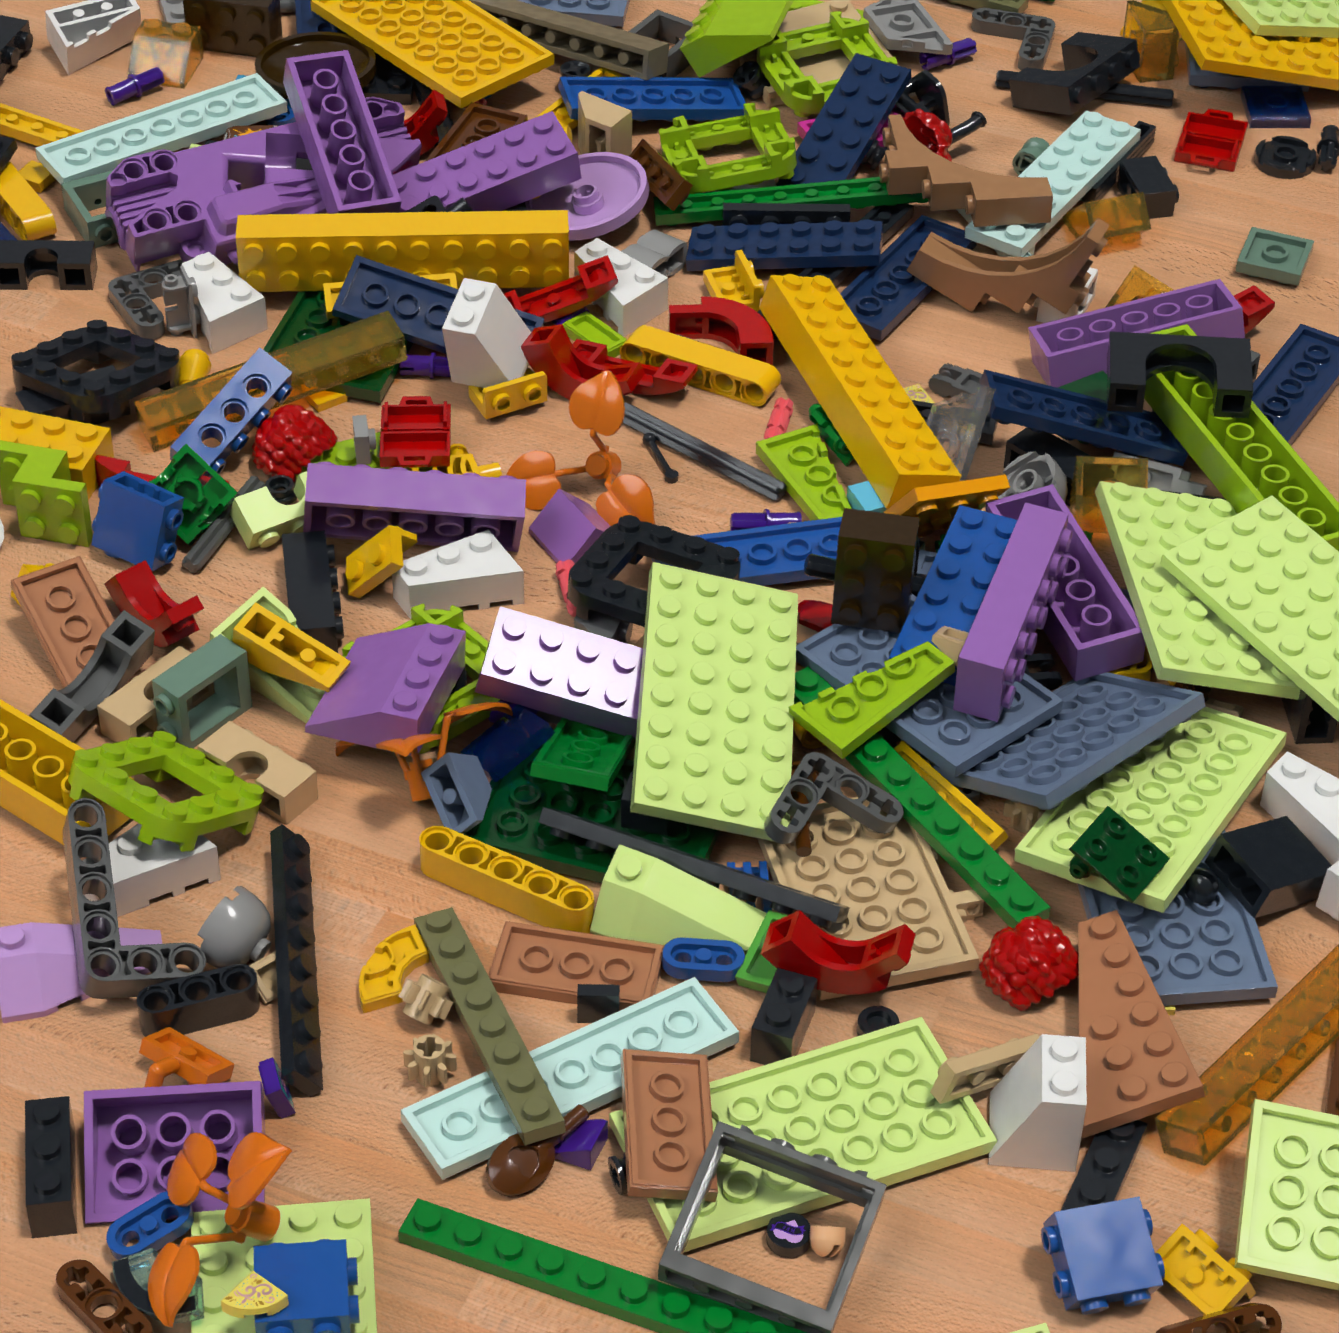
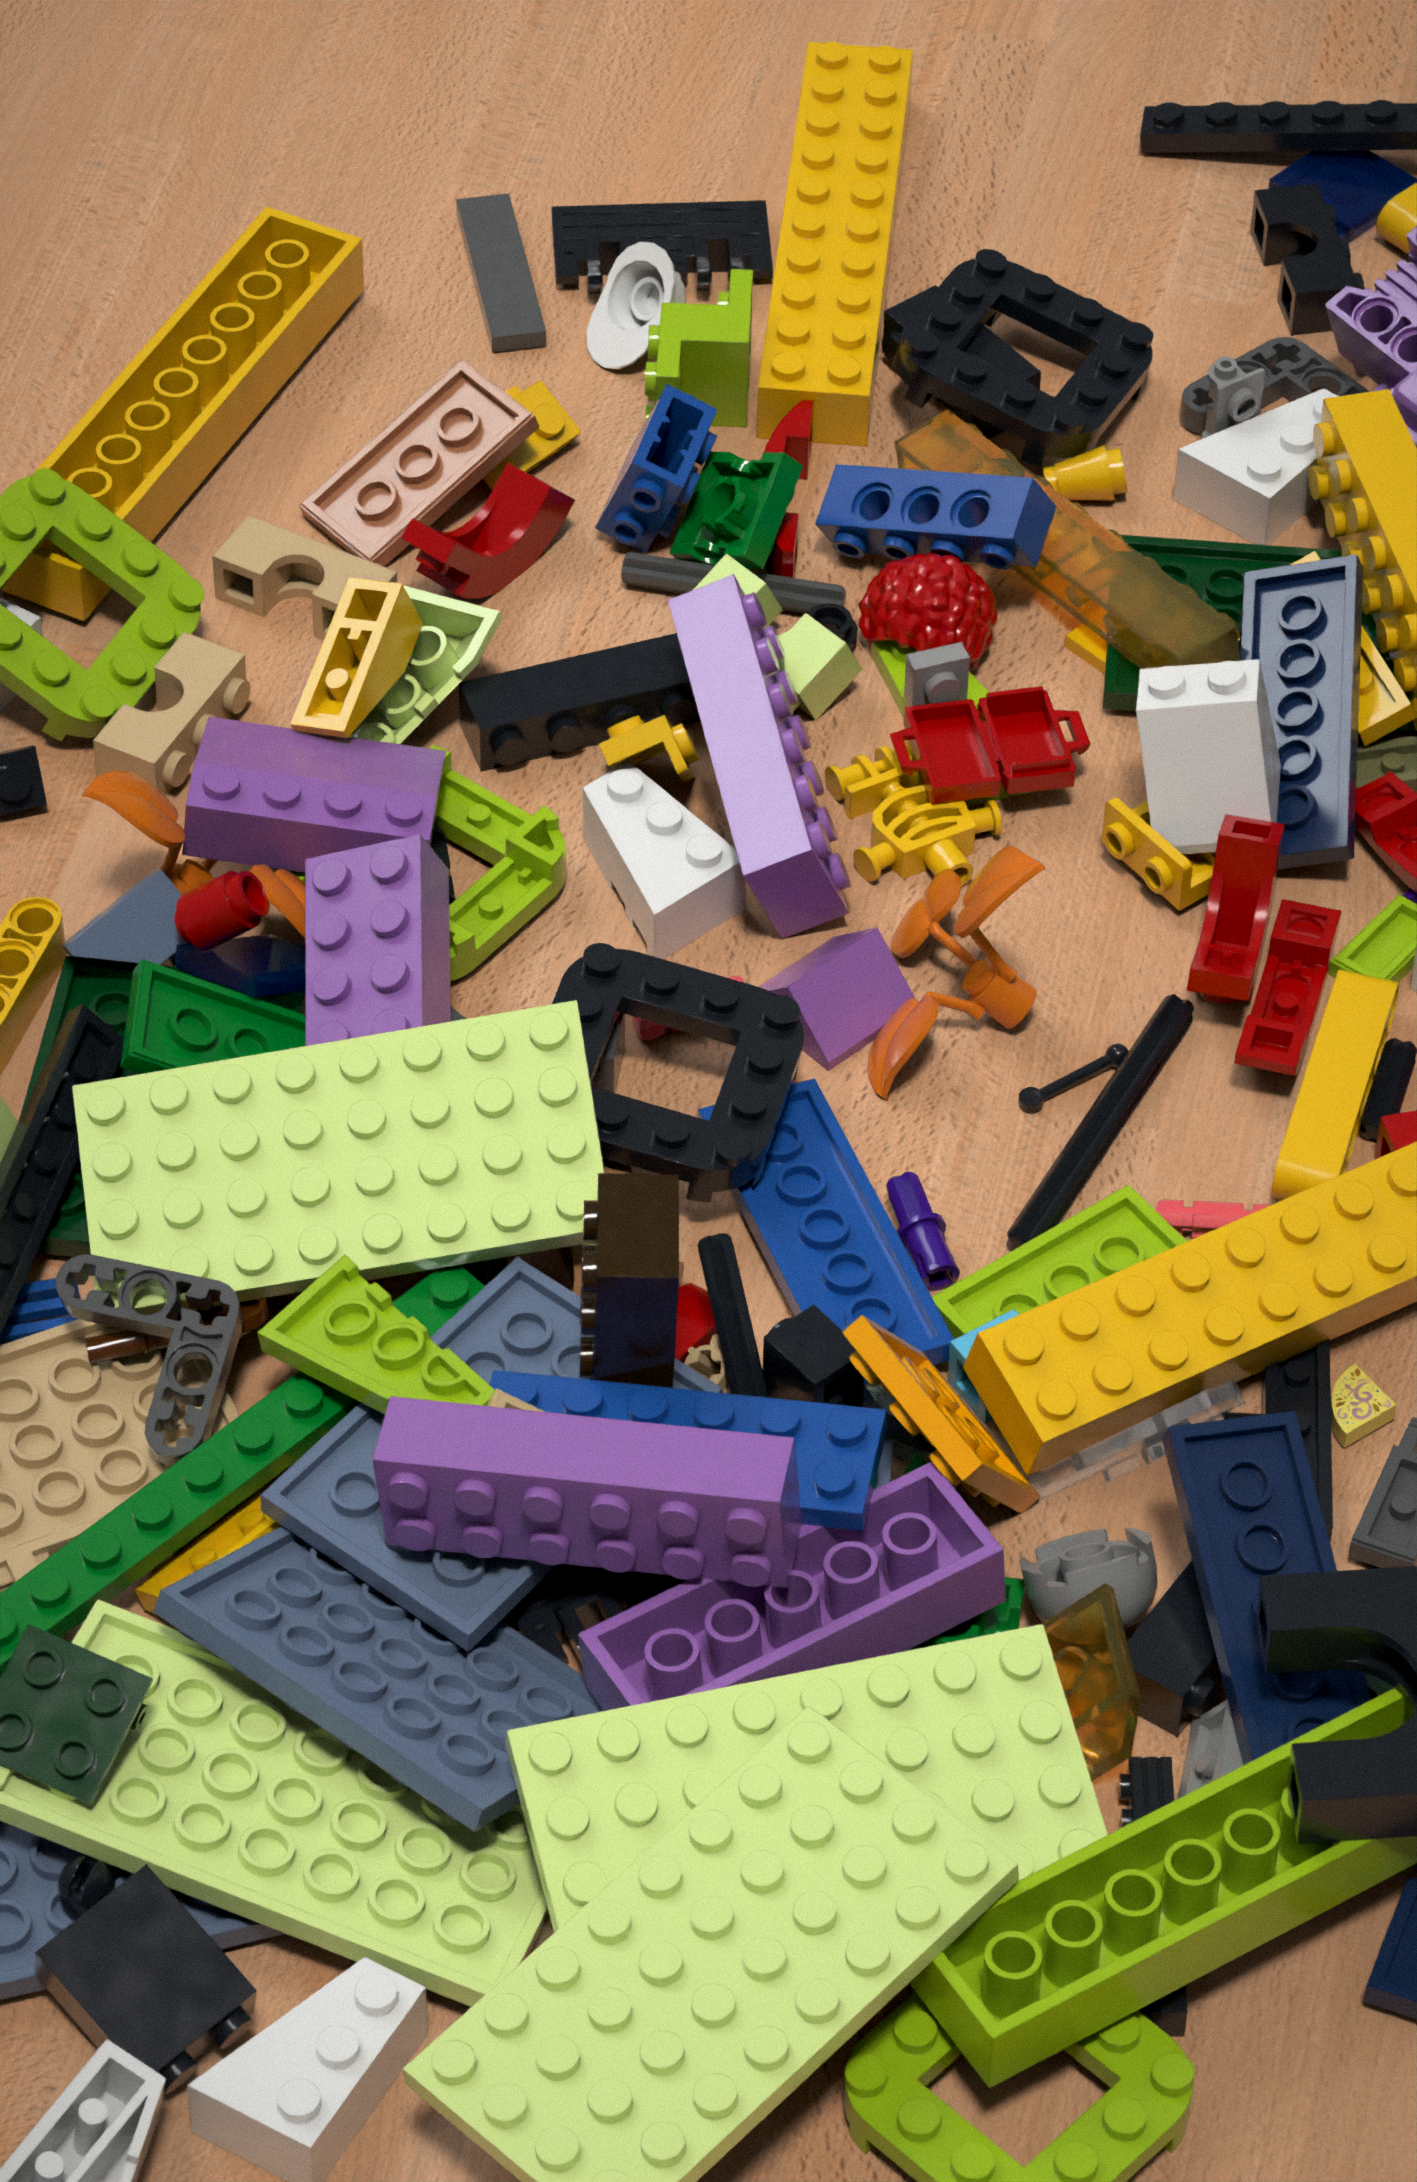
camera: 80 degrees right, 5 degrees up
dark grey arch [29,610,155,743] -> none
sand green window [152,634,252,748] -> none
none -> red brick [174,870,270,951]

